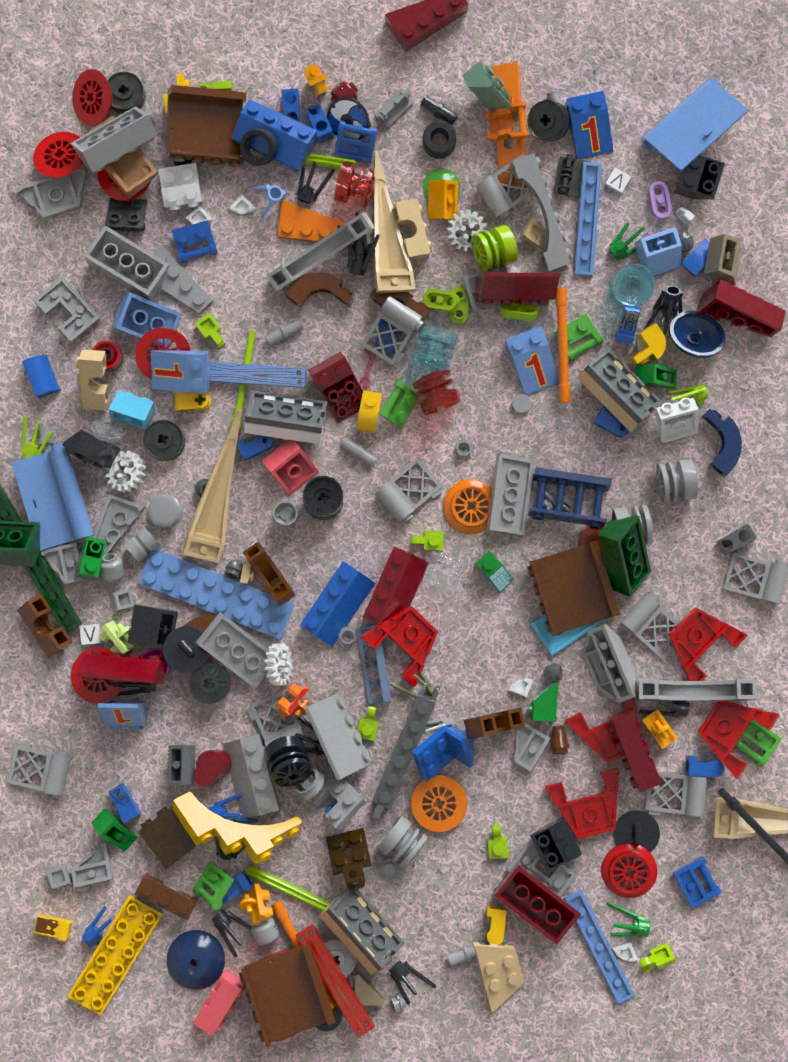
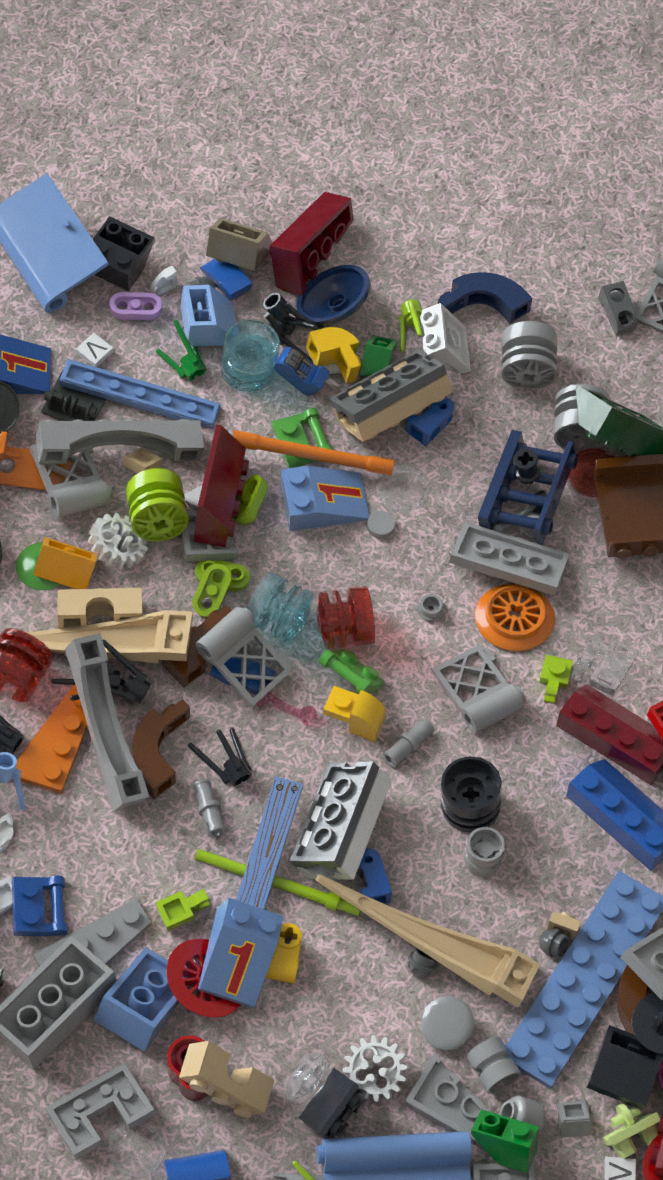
camera: 85 degrees left, 25 degrees down
medium azure brick [109,390,155,430] -> none
pearl dark grey wheel [143,420,185,462] -> none
reddish brown arch [243,541,295,606] -> none
coral slope [262,440,319,496] -> none
dark red slope [308,351,363,424] -> none
slope [474,550,514,593] -> none
none -> black plant [188,728,252,786]
none -> black bush [513,449,540,484]

